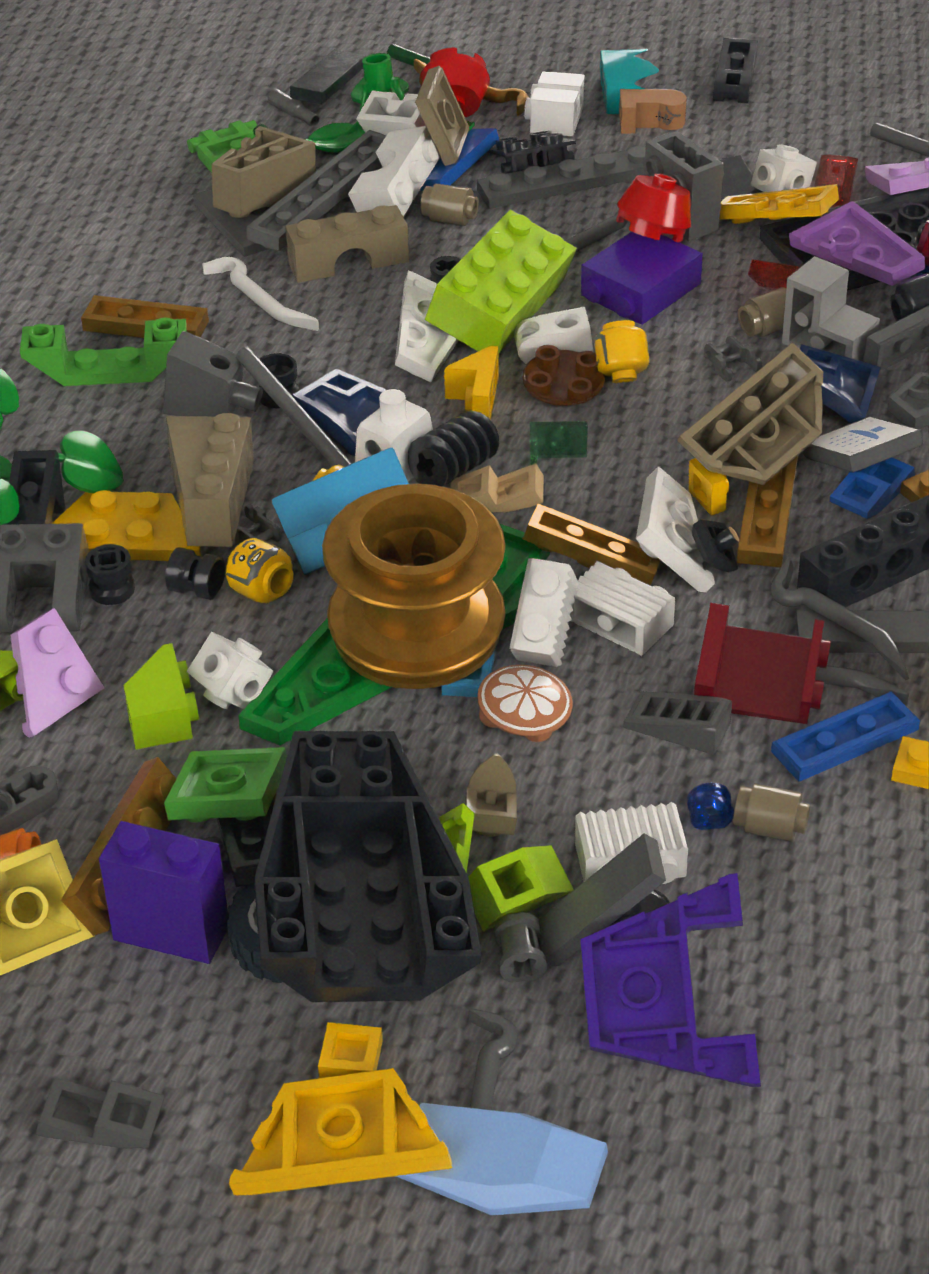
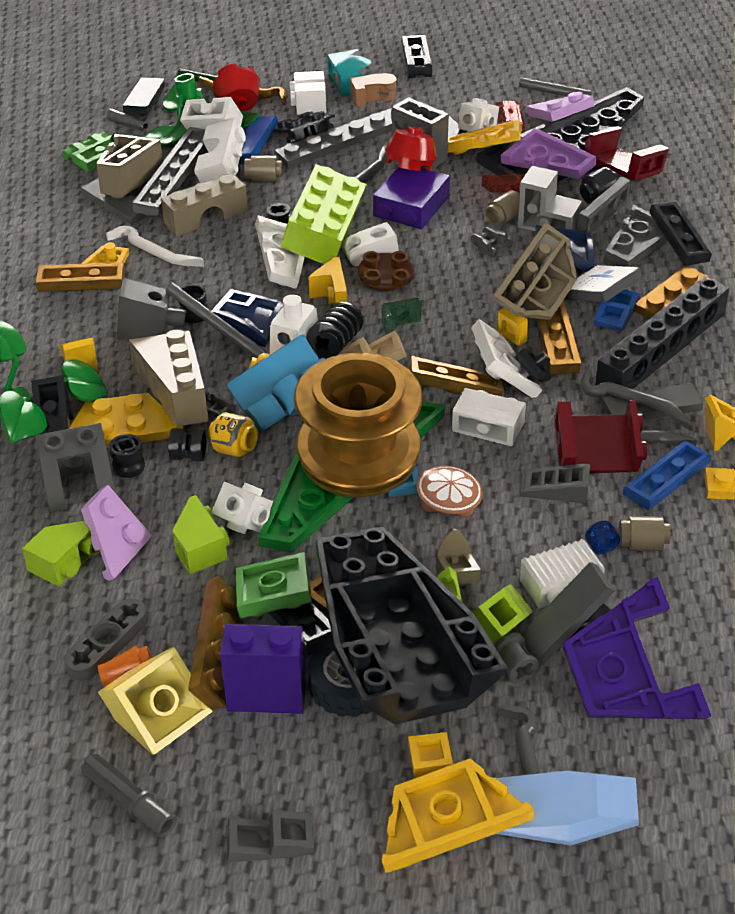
camera: 15 degrees left, 0 degrees up
bright green slope [20,318,187,386] -> none
dark tan tile [415,66,469,166] -> none
white brick [509,558,579,667] -> none
yellow head [594,320,649,383] -> none
none -> yellow slope [58,337,98,372]
none -> yellow piece [81,242,129,264]

